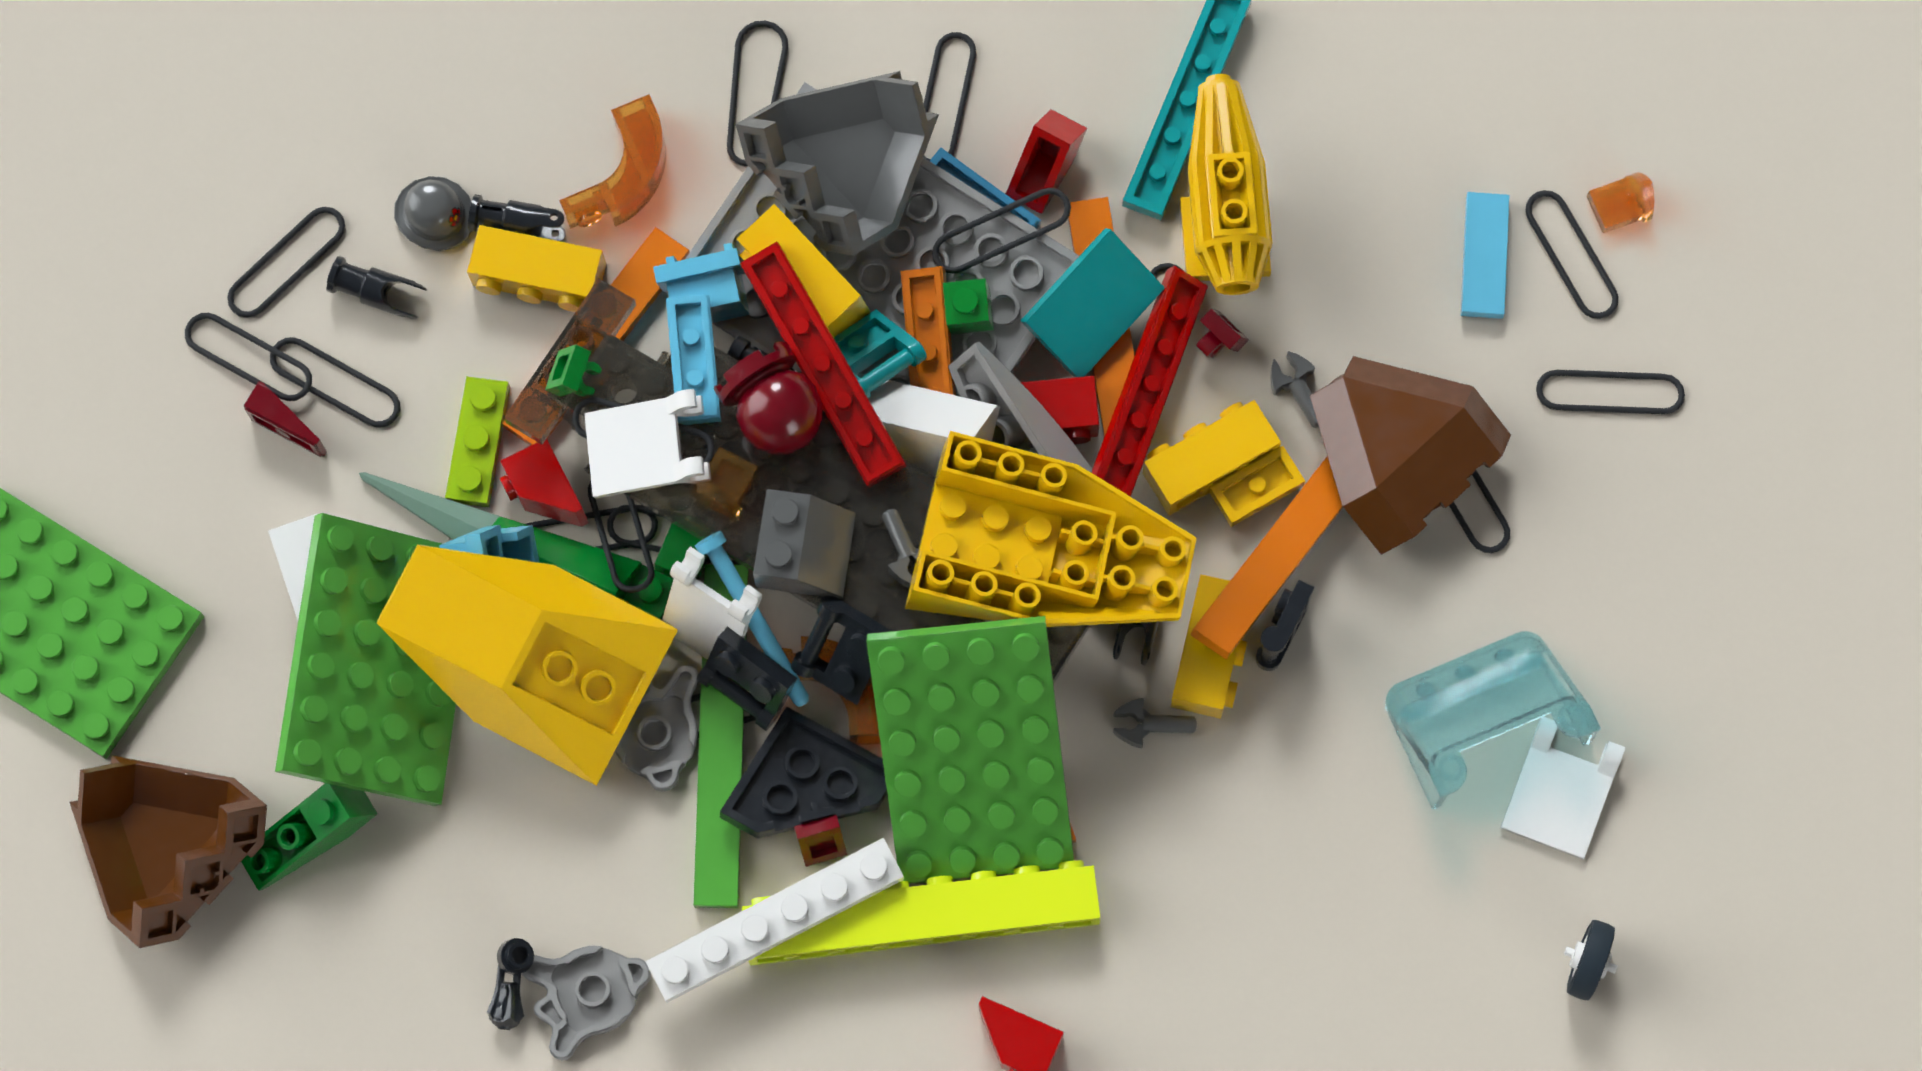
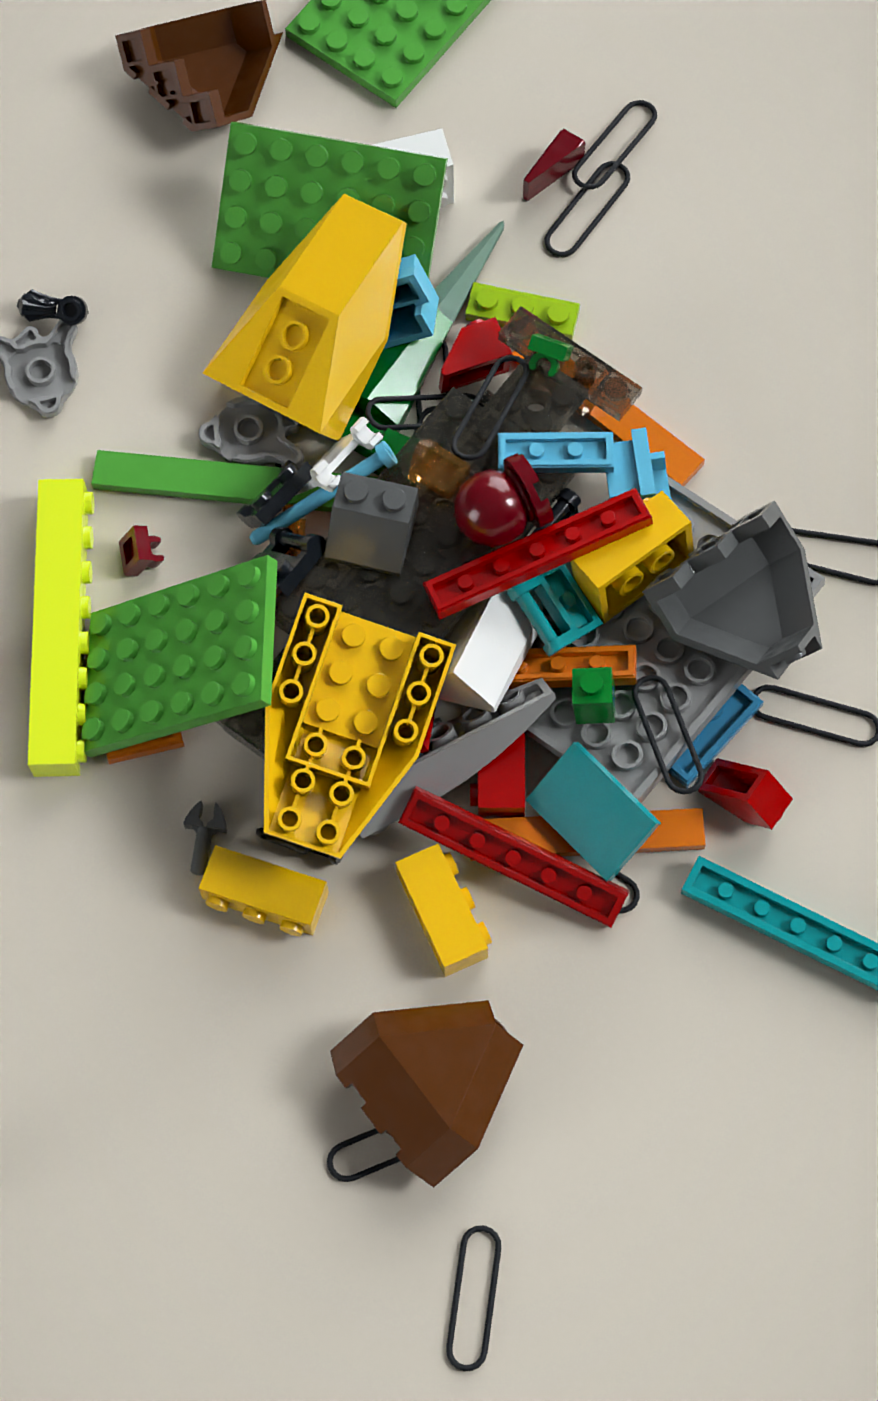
camera: 95 degrees right, 5 degrees down
black piece [227,207,345,318] -> none
green slope [241,783,378,891] -> none
black piece [326,256,427,318] -> none
dark grey hat [394,176,472,251] -> none
yellow brick [467,225,606,312] -> none
black piece [468,194,566,242] -> none
clear orange arch [559,94,666,229] -> none
white flag [584,389,711,499] -> none
white plate [645,838,904,1003] -> none
black plate [720,707,887,839] -> none
dark grey bar [882,509,919,589] -> none
yellow piece [1179,74,1273,295] -> none
orange tile [1191,456,1343,660] -> none
dark red tile [1196,308,1249,358] -> none
yellow plate [1209,446,1305,527] -> none
black plate [1256,580,1315,671] -> none
dark grey bar [1270,351,1319,428] -> none
clear light blue windscreen [1385,631,1601,809] -> none
medium azure tile [1460,192,1510,319] -> none
white flag [1500,716,1626,859] -> none
black piece [1525,190,1619,319] -> none
clear orange tile [1586,172,1655,233] -> none

